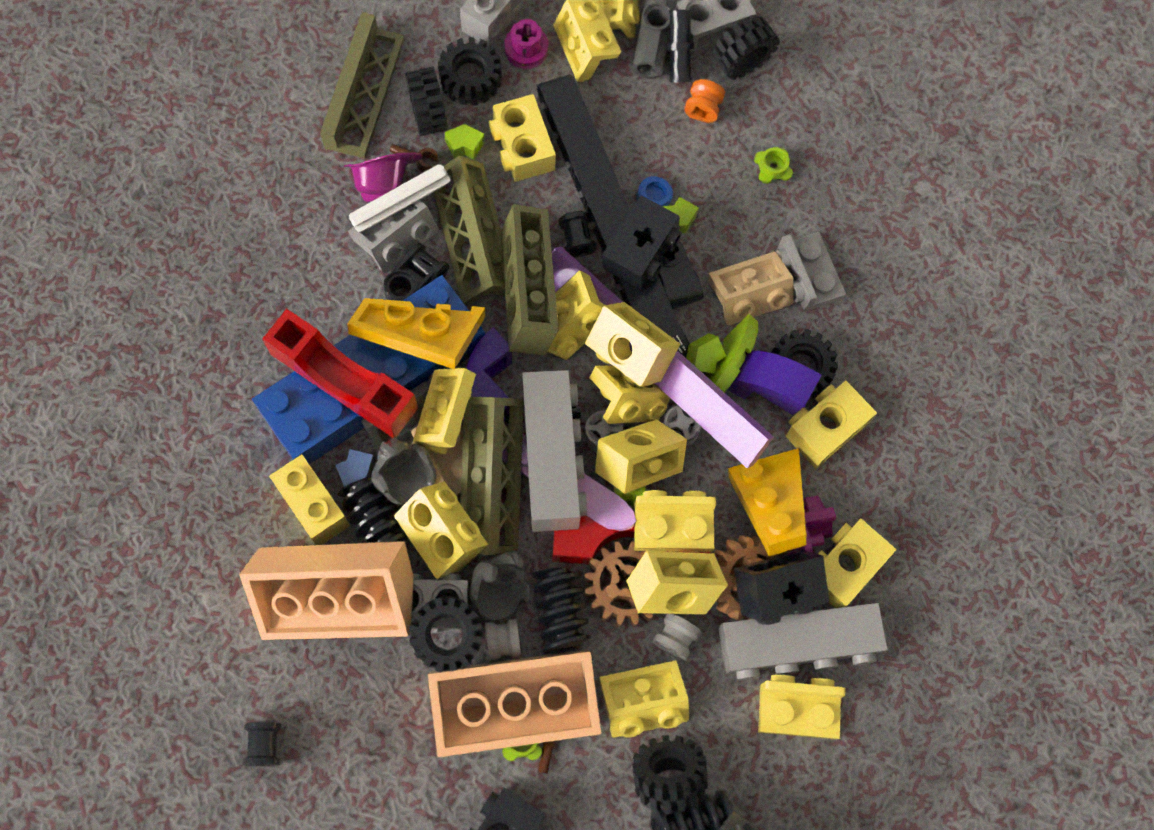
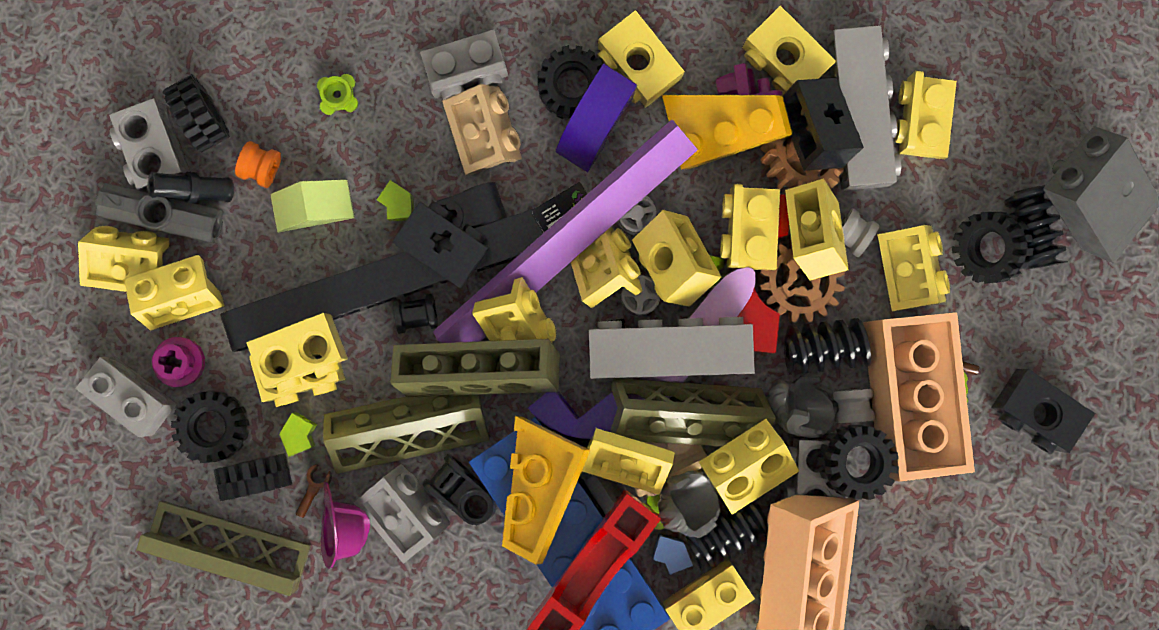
camera: 85 degrees left, 15 degrees up
white axle [349,164,450,233] -> none
light yellow brick [585,302,681,387] -> none
blue tile [636,176,673,207] -> none
lime piece [686,333,727,374] -> none
lime tile [705,314,758,393] -> none
none -> light yellow brick [246,313,348,393]
none -> yellowish green slope [271,180,354,233]

